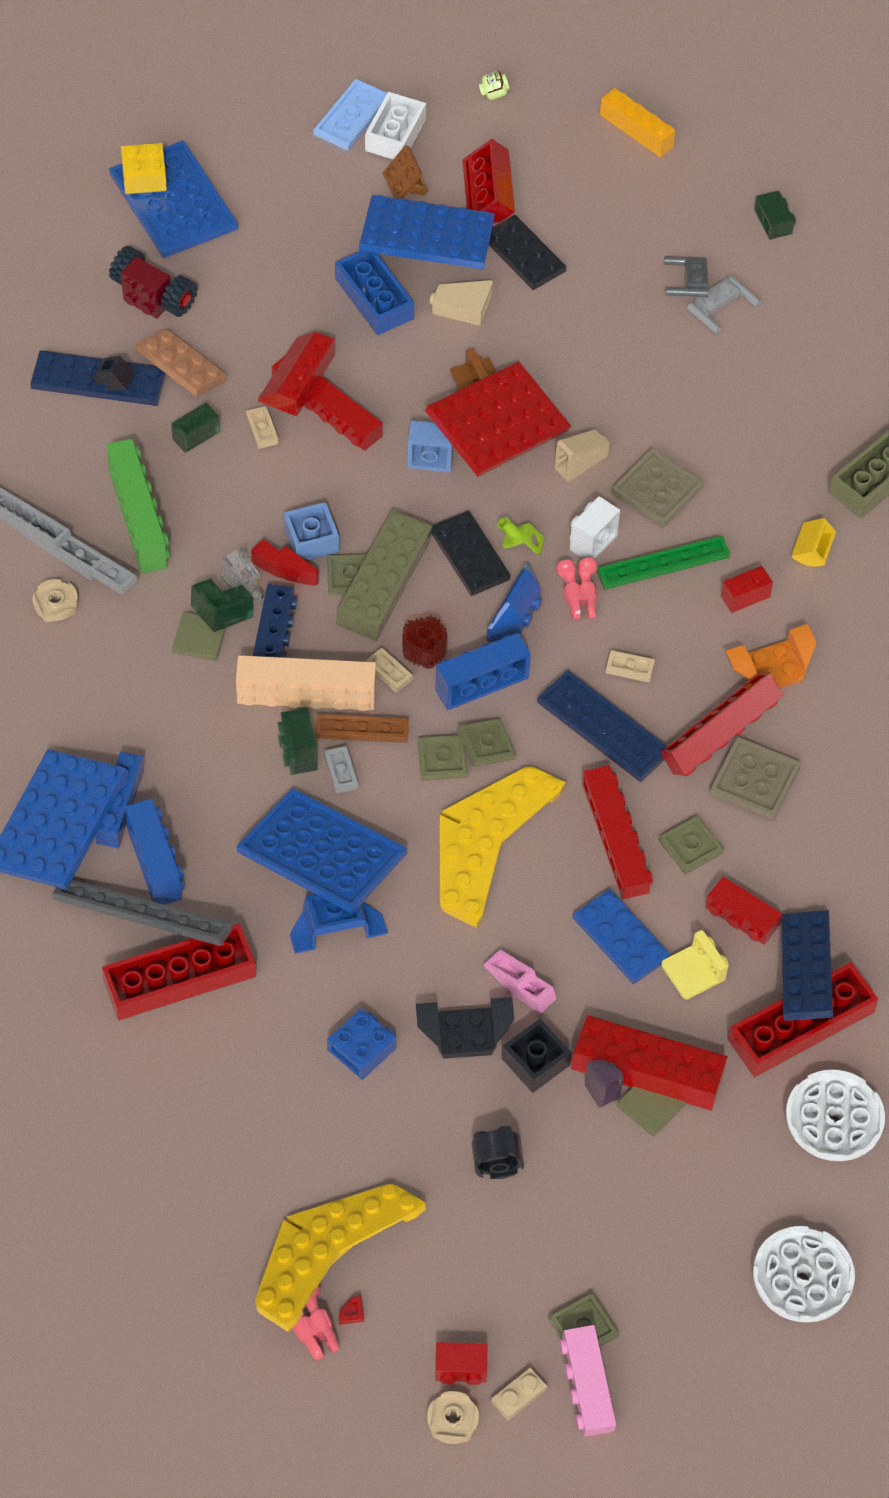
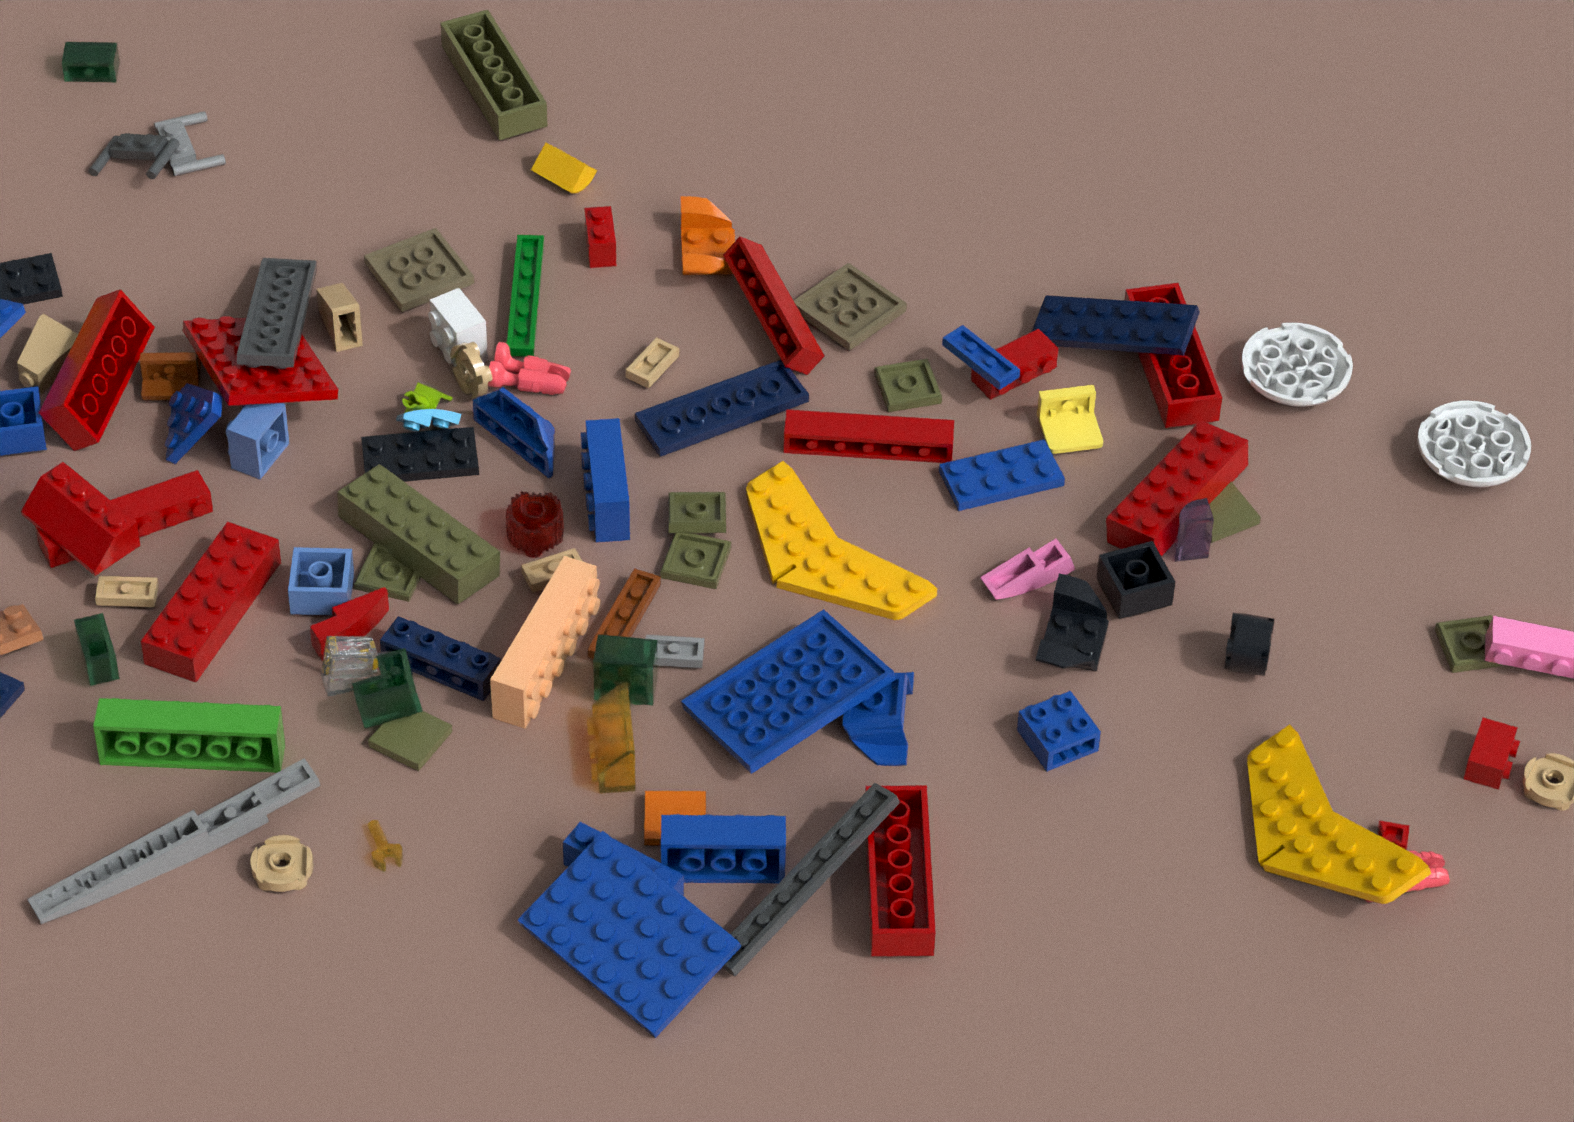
camera: 70 degrees left, 10 degrees down
tan plate [491,1368,547,1421] -> none
none -> red brick [39,289,155,451]
none -> red brick [141,521,281,683]
none -> blue plate [165,383,223,464]
none -> dark grey plate [237,258,317,369]
none -> clear yellow bar [367,820,403,872]
none -> medium azure slope [396,409,461,432]
none -> tan plate [450,342,493,399]
none -> clear yellow slope [587,683,636,794]
none -> orange tile [644,791,706,845]
none -> blue plate [942,325,1020,390]

